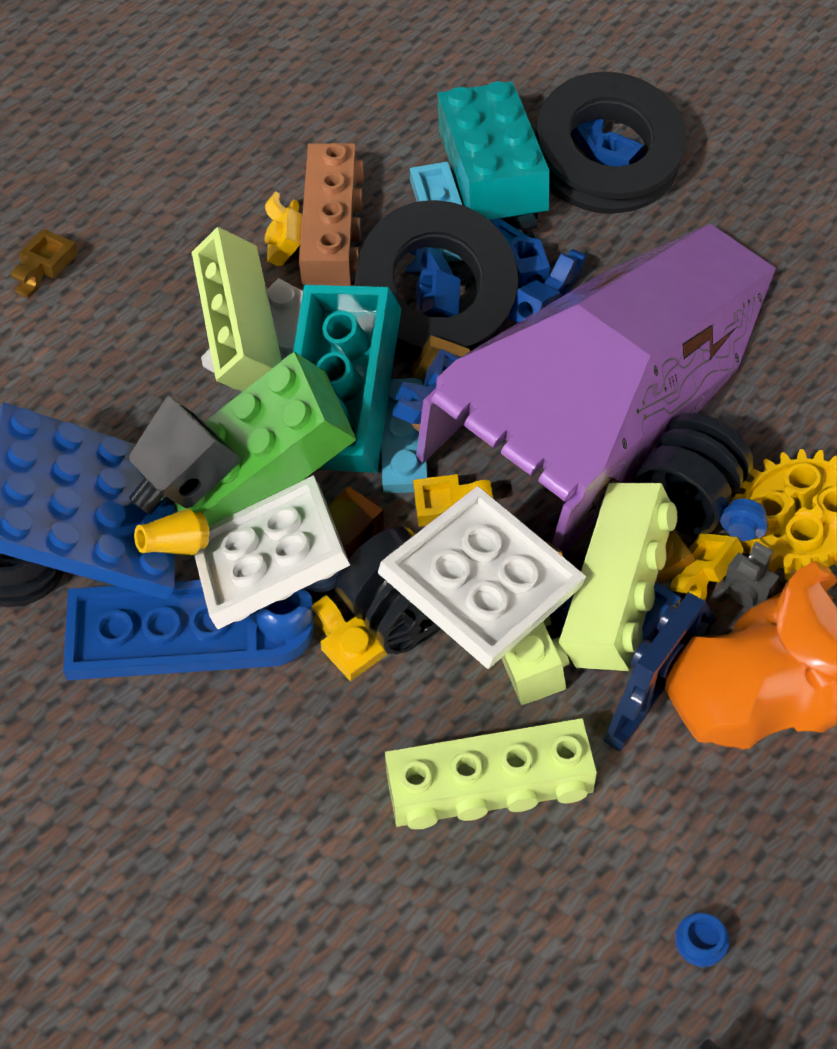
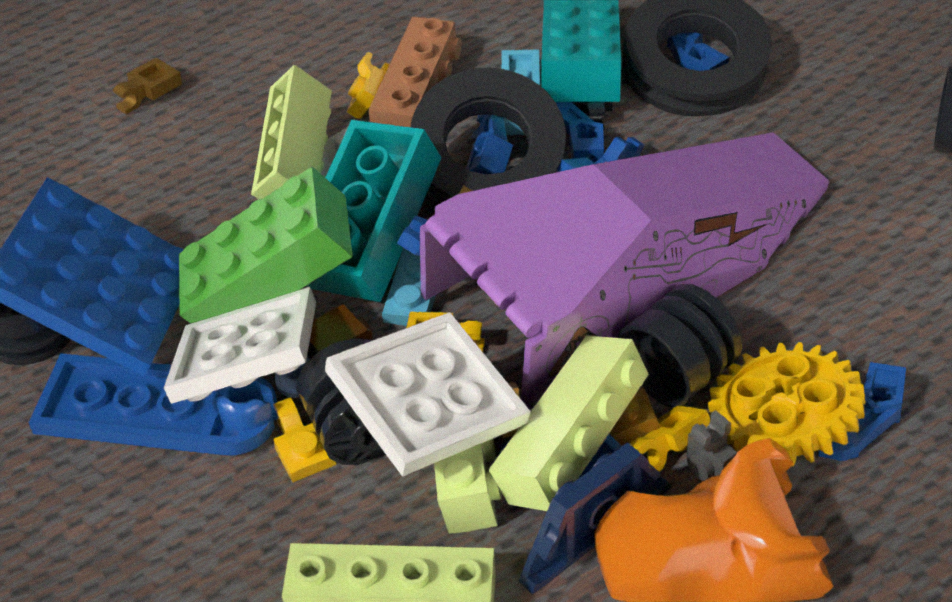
camera: 15 degrees right, 10 degrees down
torso [129,395,243,515] -> none
yellow cone [134,508,209,555] -> none
blue plate [720,499,768,541] -> none

